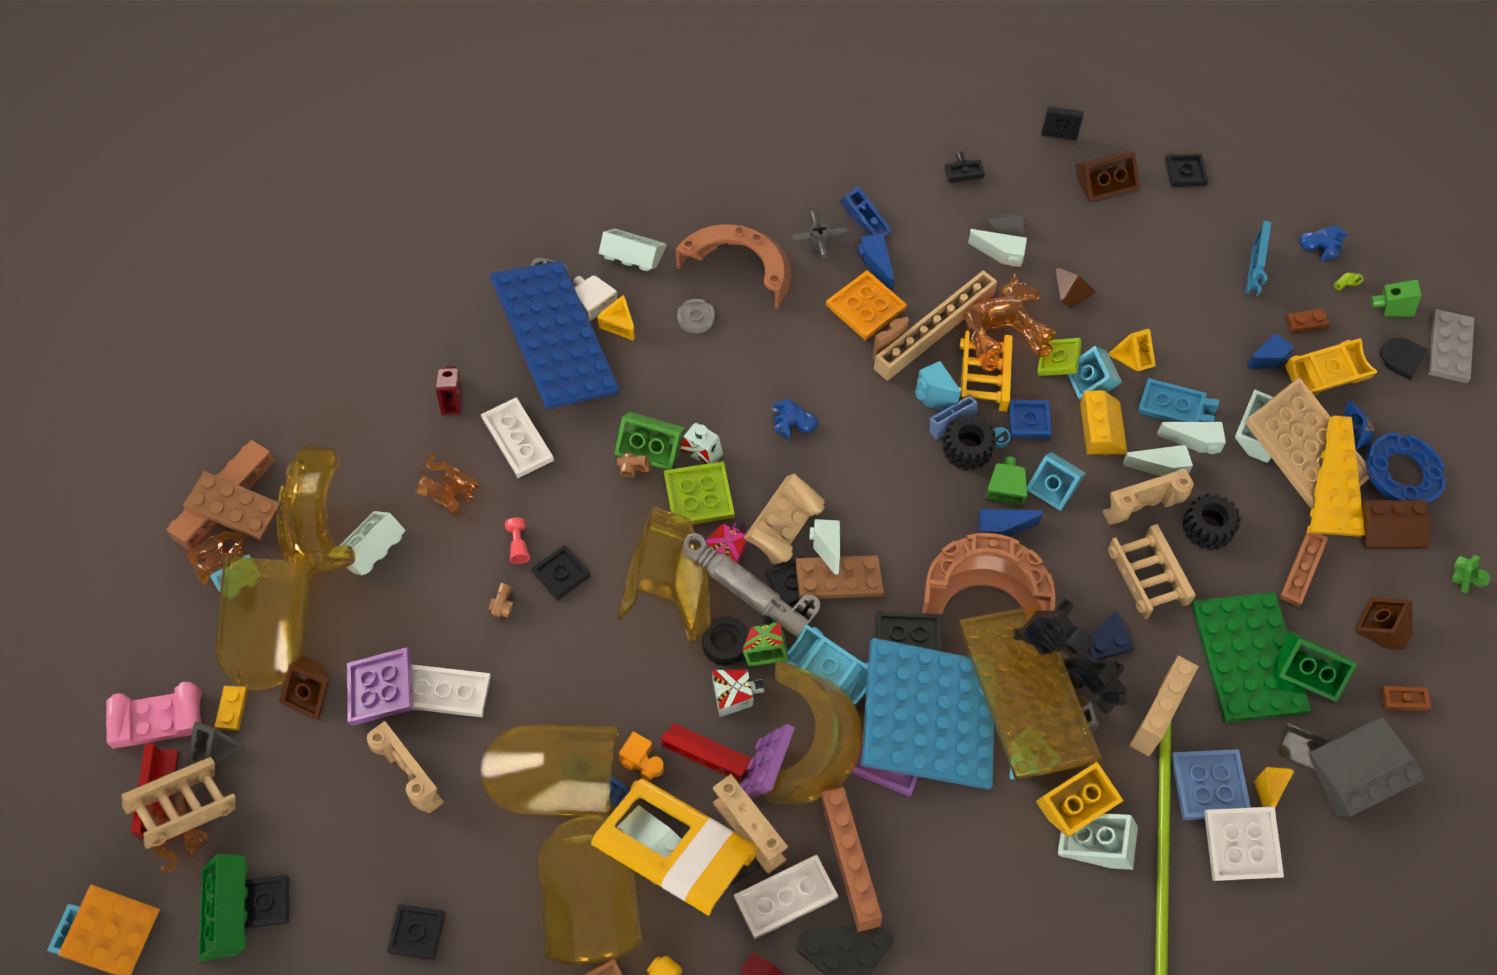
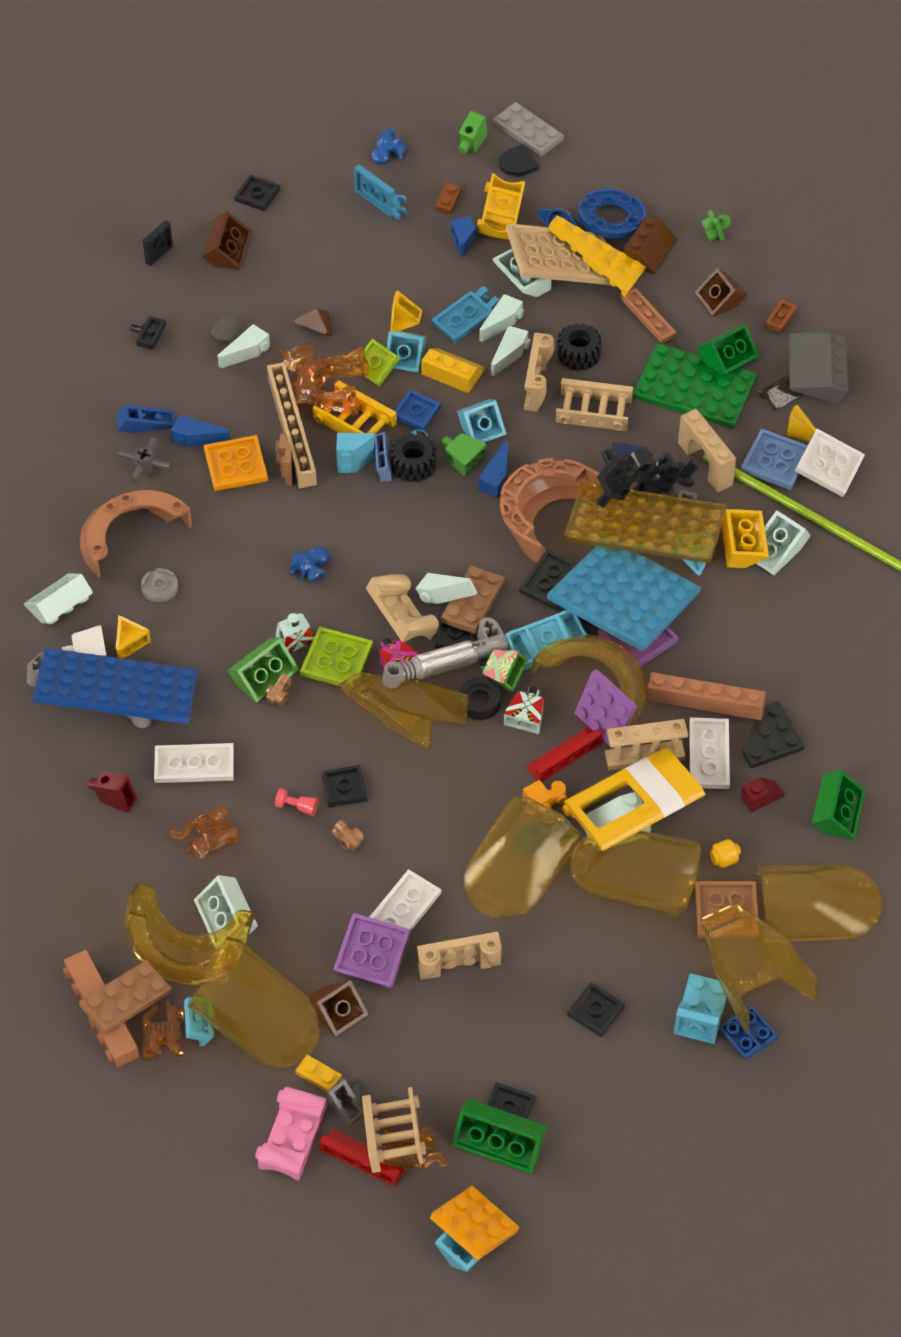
camera: 60 degrees left, 5 degrees down
lime arm [1334,273,1363,290] -> none

